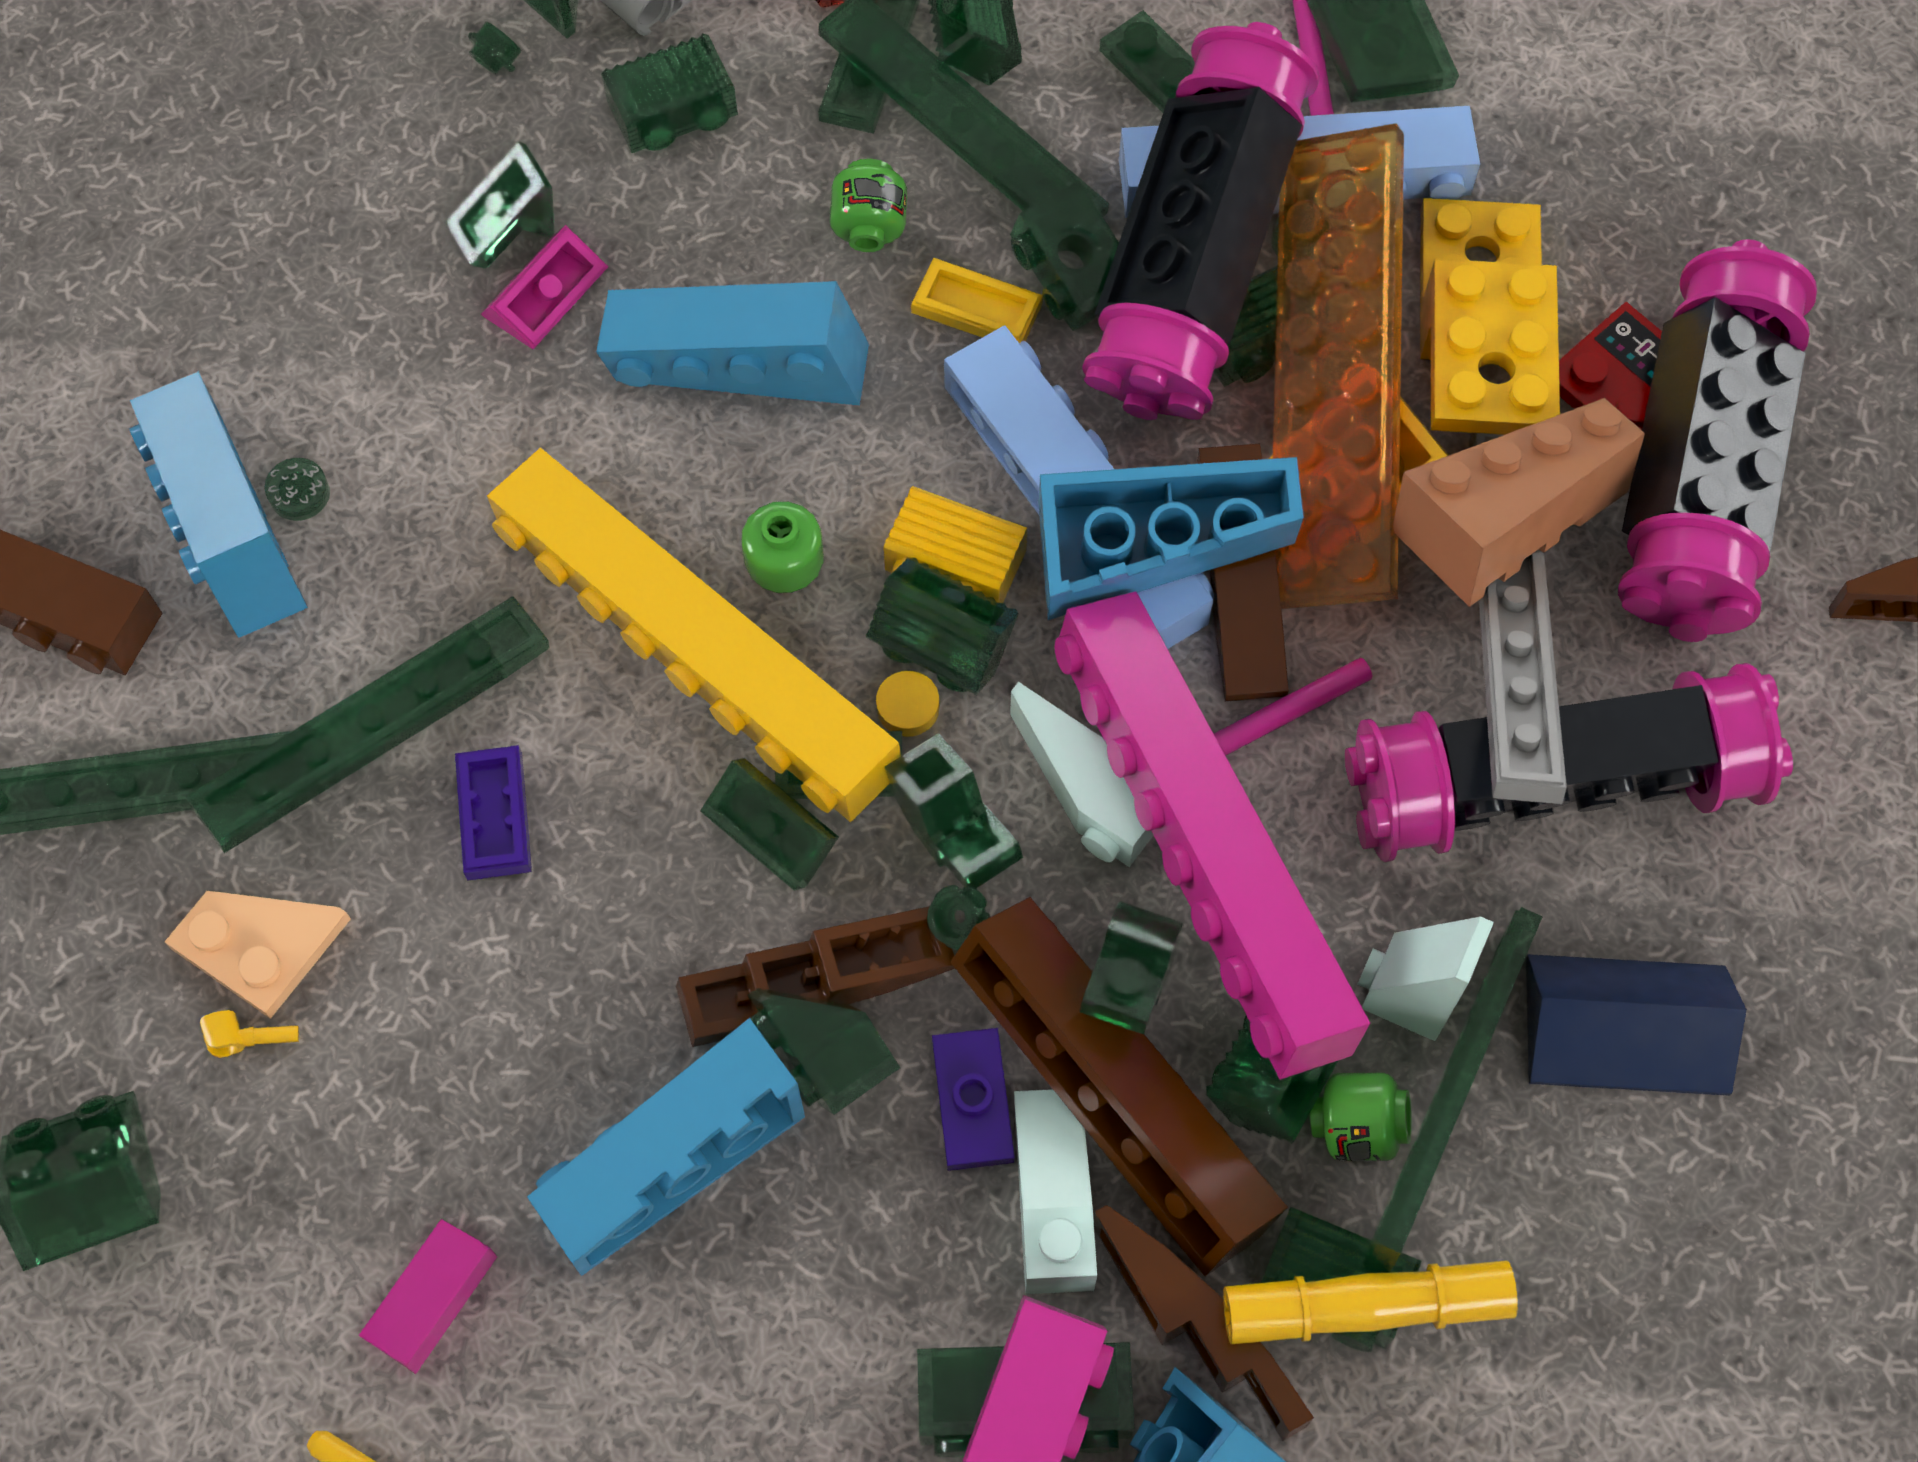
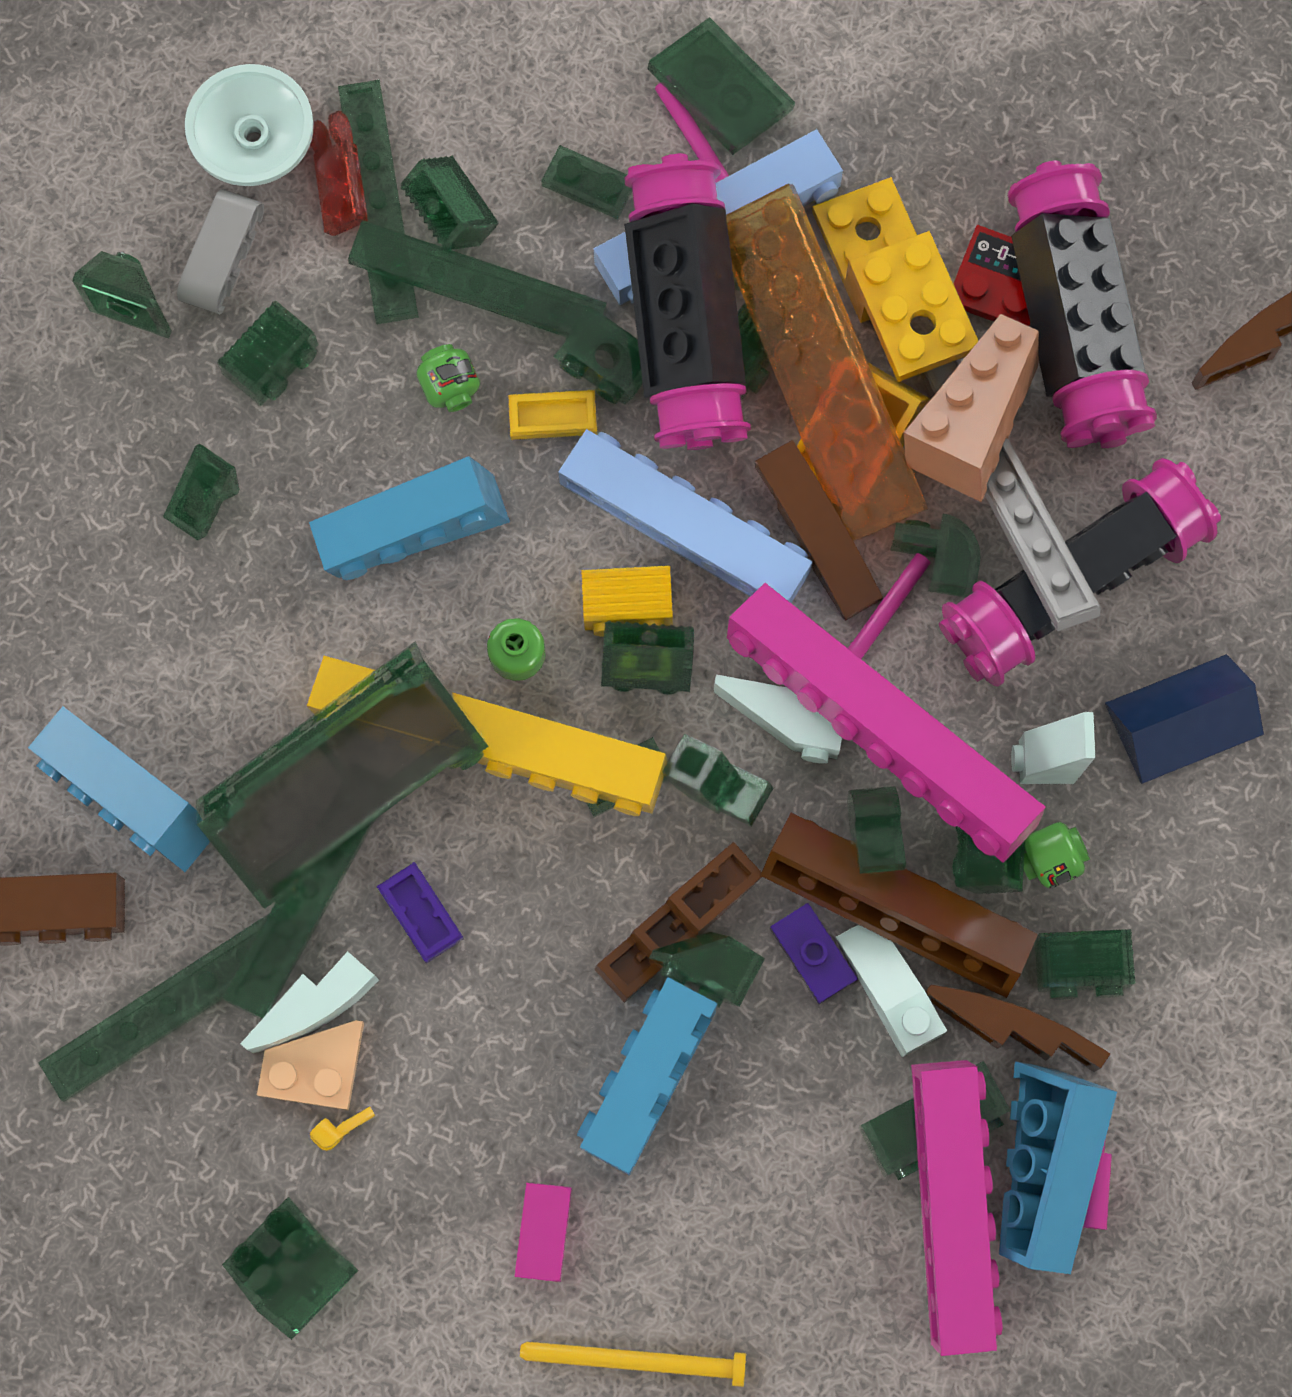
camera: 25 degrees left, 10 degrees up
clear green tile [264,458,330,521] -> none
clear green plate [468,22,522,75] -> none
dark pink slope [481,225,608,349] -> none
clear green plate [700,758,839,891] -> none
yellow tile [876,671,940,737] -> none
clear green plate [927,885,991,950] -> none
dark azure wedge [1038,457,1304,620] -> none
yellow piece [1223,1260,1518,1345] -> none
clear green tile [1362,907,1543,1273] -> none
none -> clear smoke windscreen [196,641,489,909]
none -> light aqua slope [241,951,379,1054]
none -> clear green brick [890,513,981,598]

